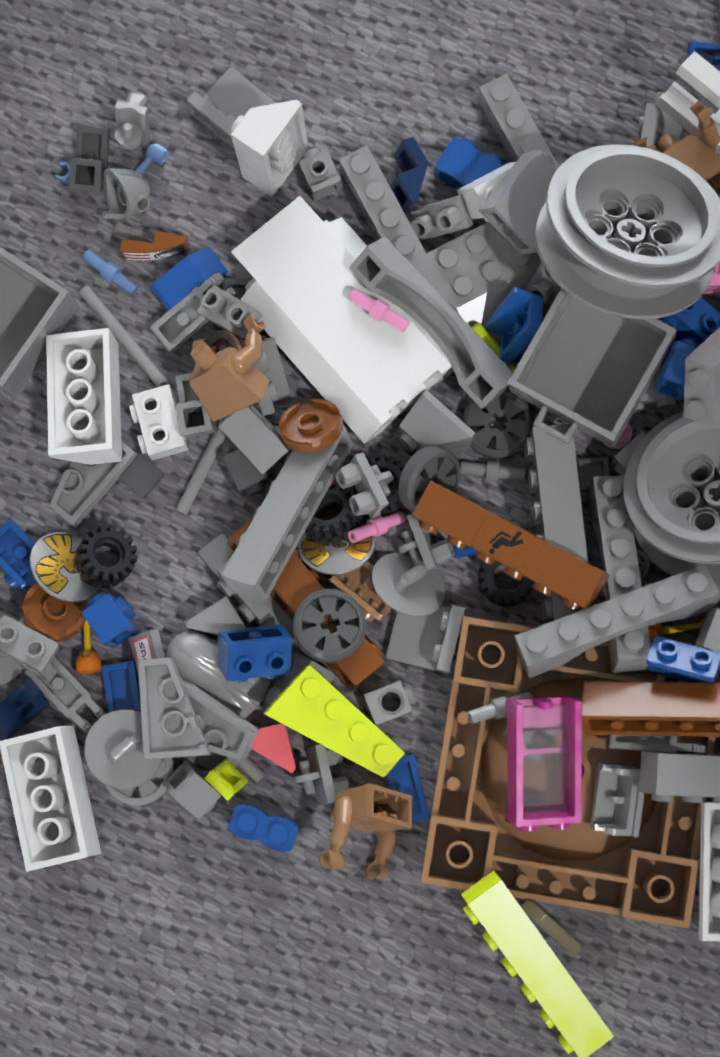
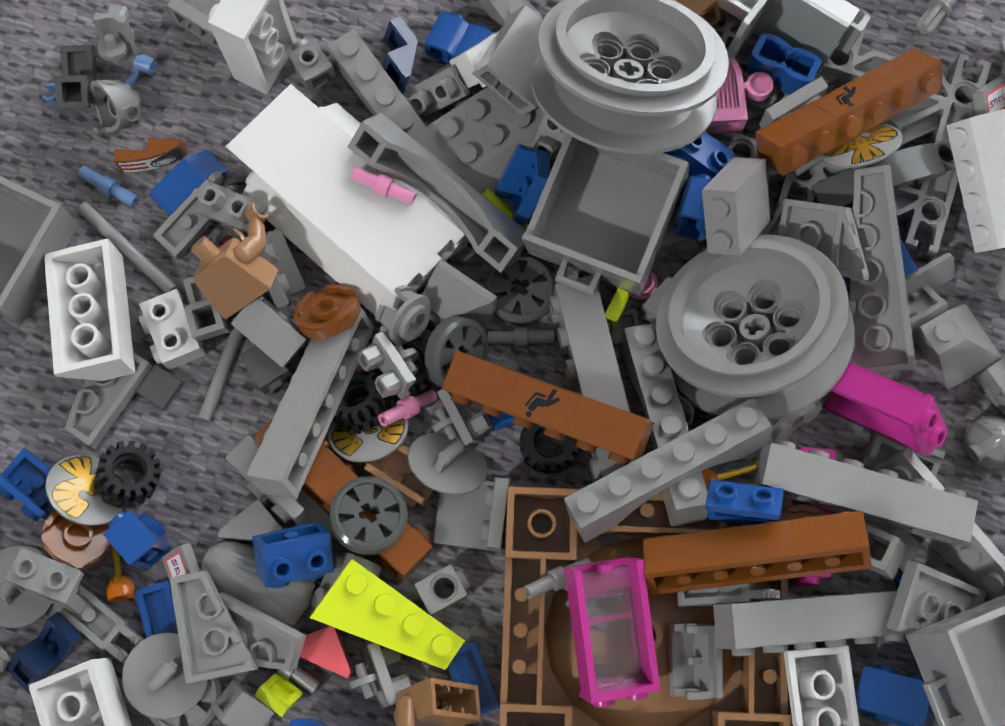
camera: 15 degrees left, 5 degrees down
none -> light grey piece [375,285,431,345]
none -> neon yellow tile [605,287,630,330]

